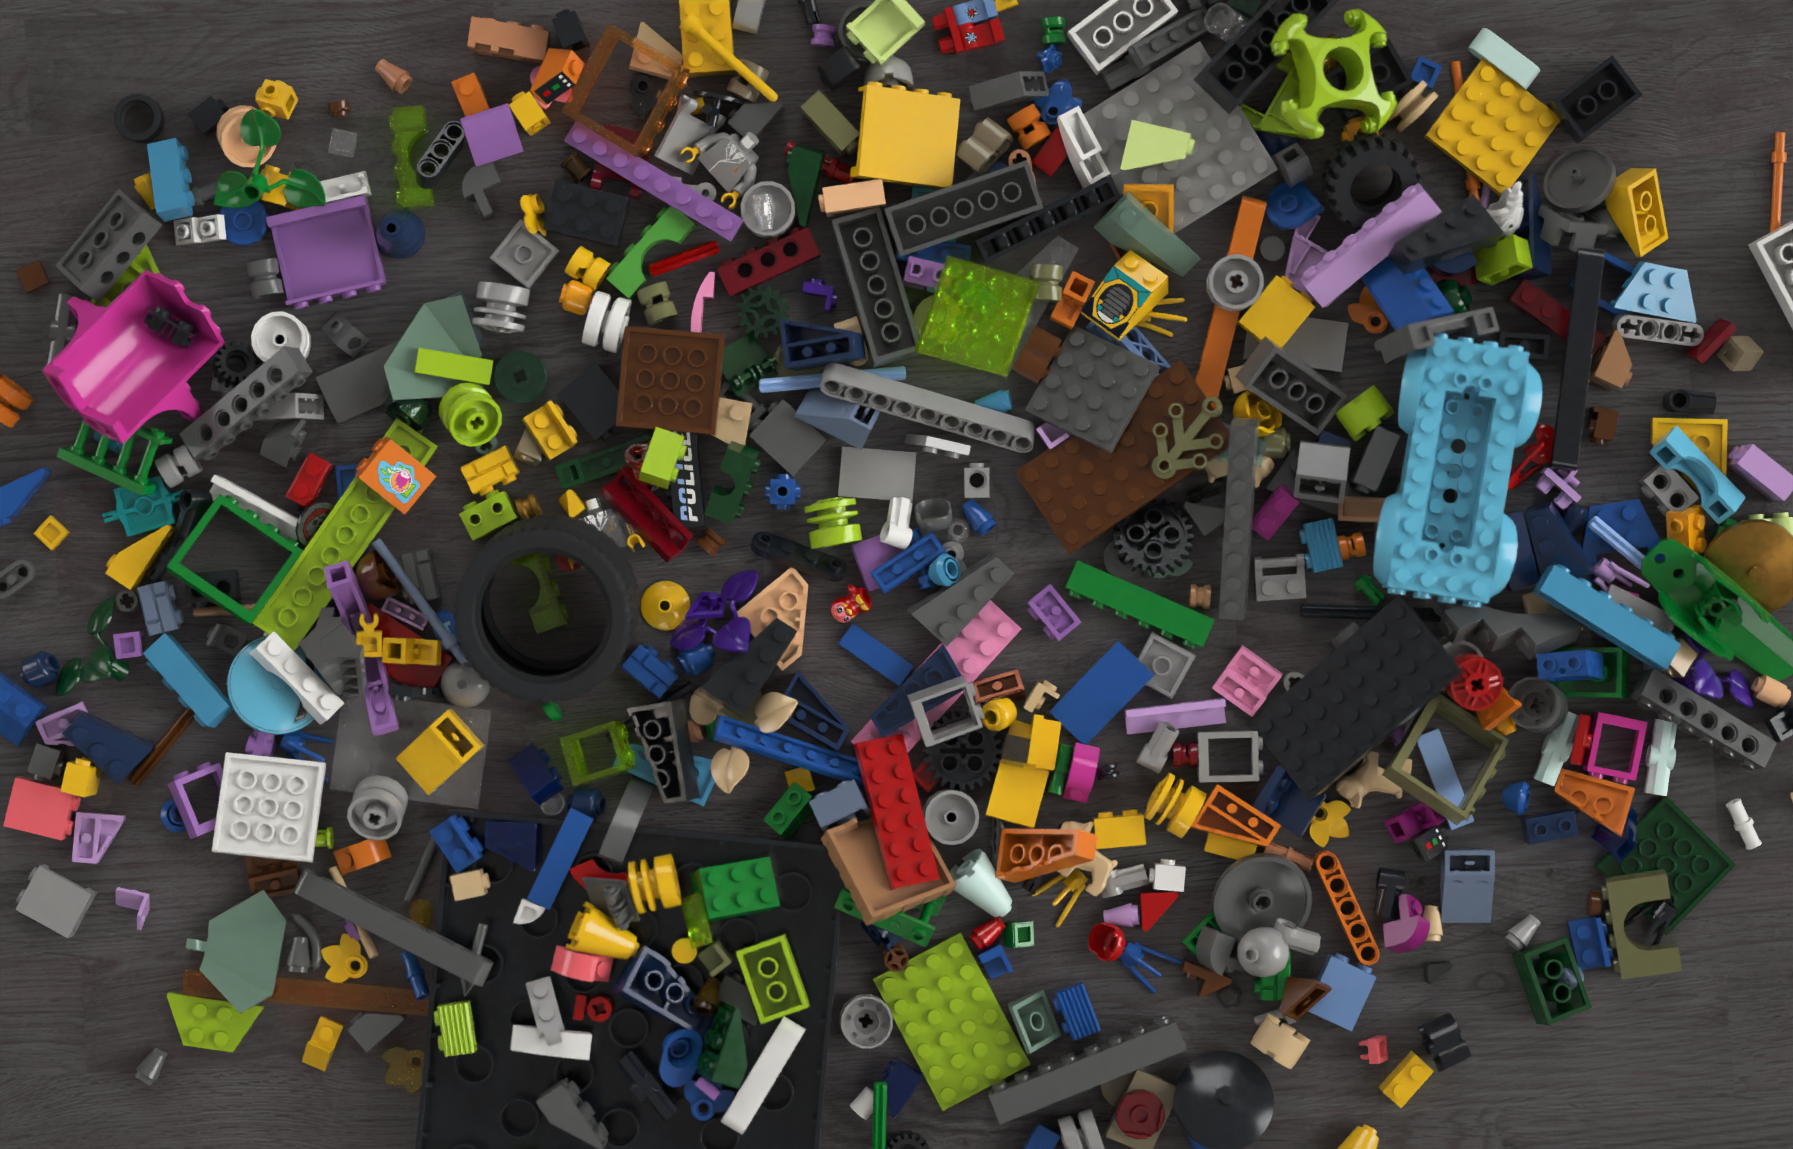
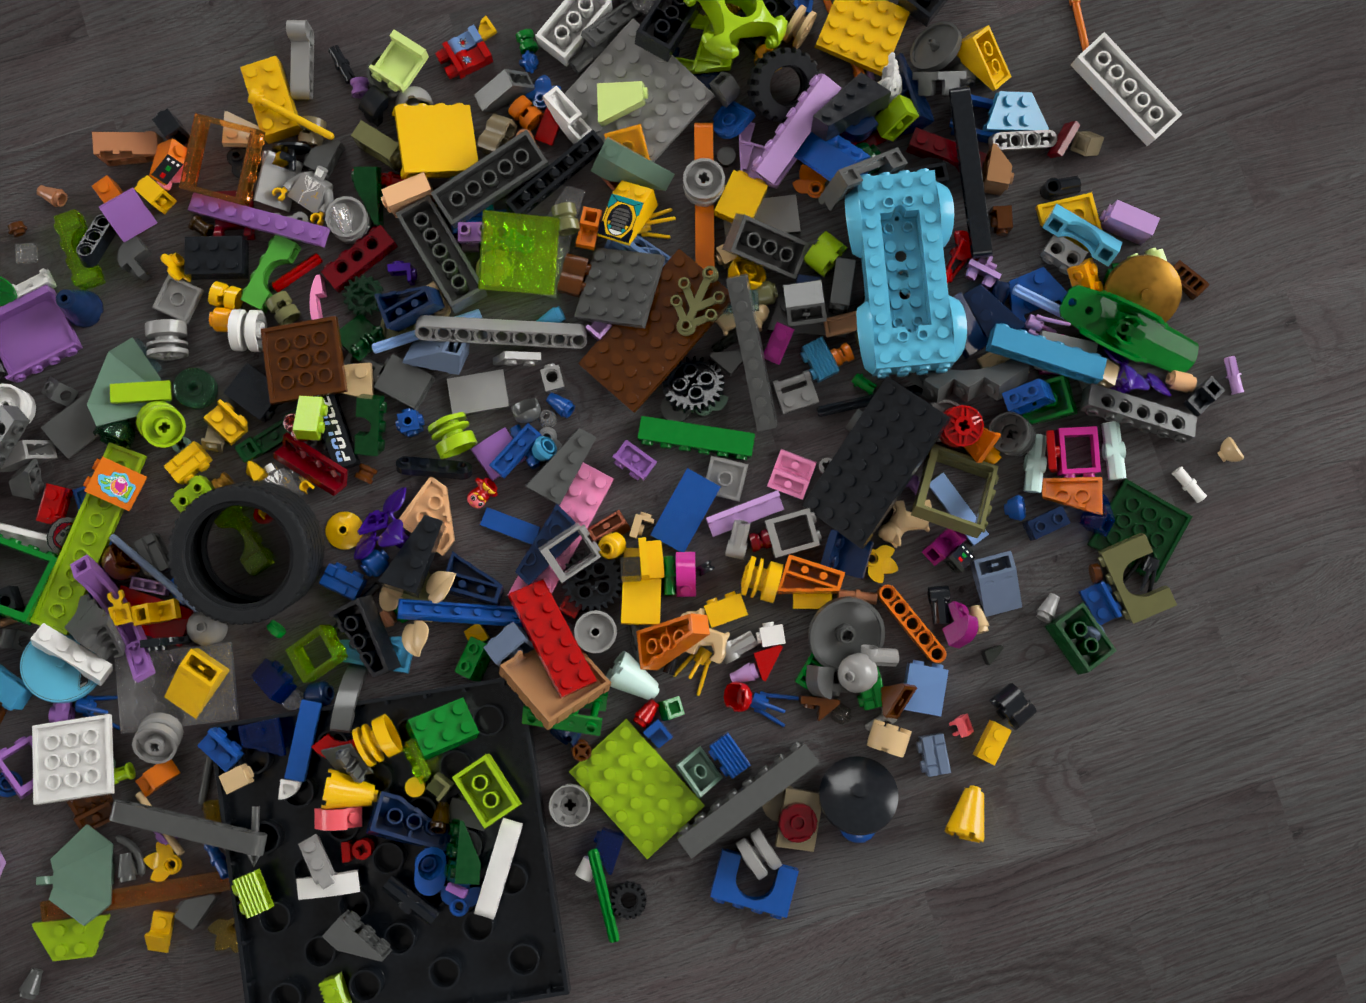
camera: 15 degrees left, 5 degrees down
white piece [880,497,913,550] -> none
medium nougat wheel [1188,584,1211,610] -> none
none -> sand blue brick [916,732,951,777]

